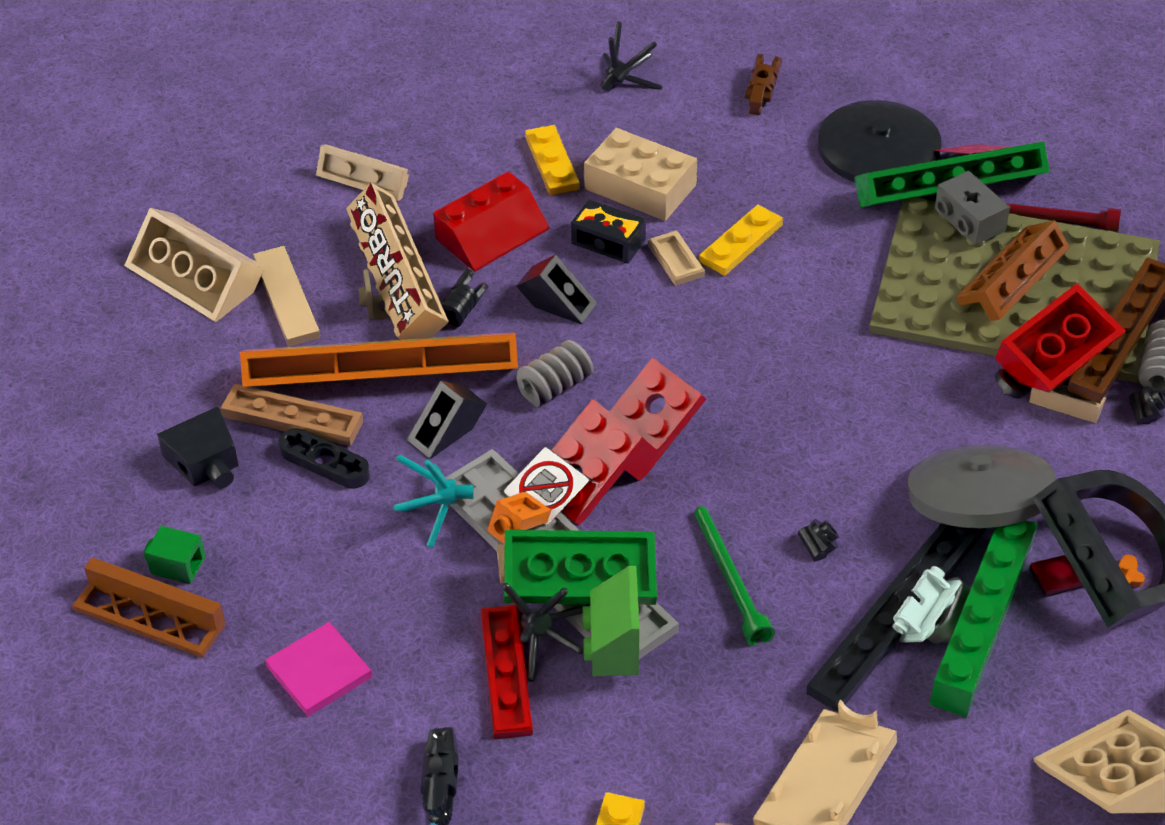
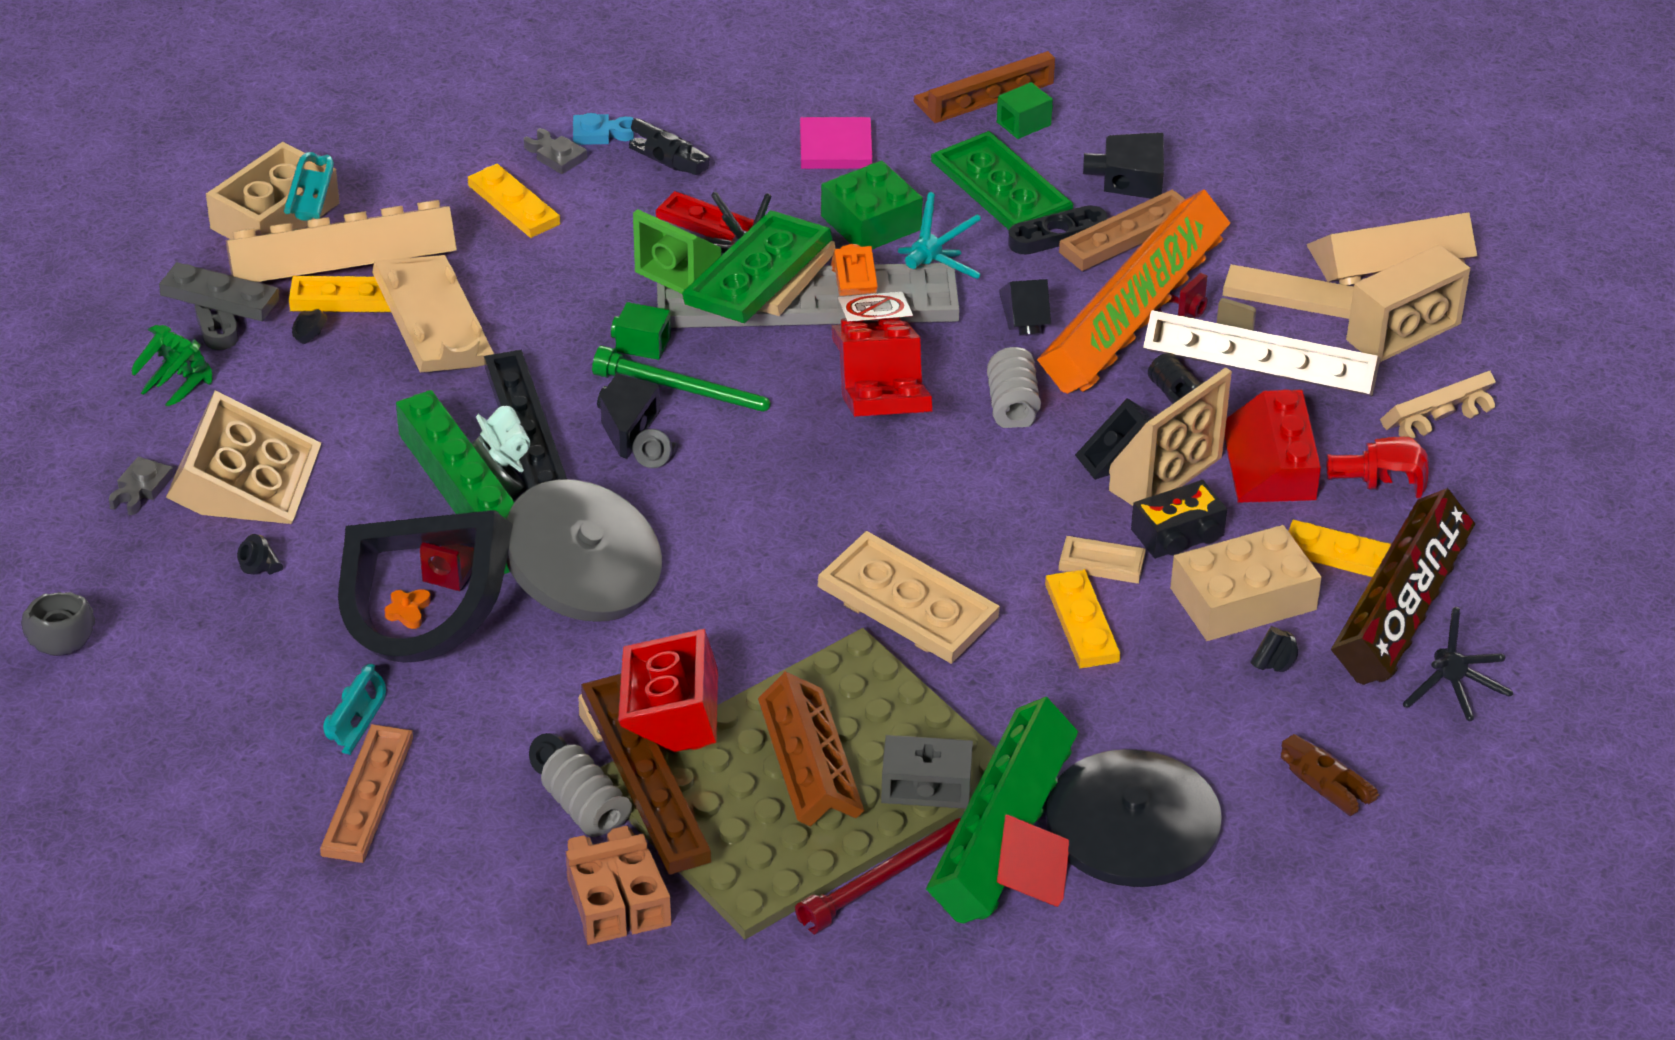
camera: 125 degrees right, 5 degrees down
none -> black slope [597,373,660,459]
none -> green brick [611,302,671,360]
none -> tan piece [817,531,1000,664]
none -> green brick [821,160,923,249]
none -> green tile [931,131,1074,230]
none -> tan slope [1109,368,1232,506]
none -> dark red bracket [1153,273,1208,319]
none -> black plate [1250,626,1298,672]
none -> red piece [1326,436,1429,498]
none -> dark brown brick [1331,488,1475,685]
none -> tan brick [1346,245,1470,362]

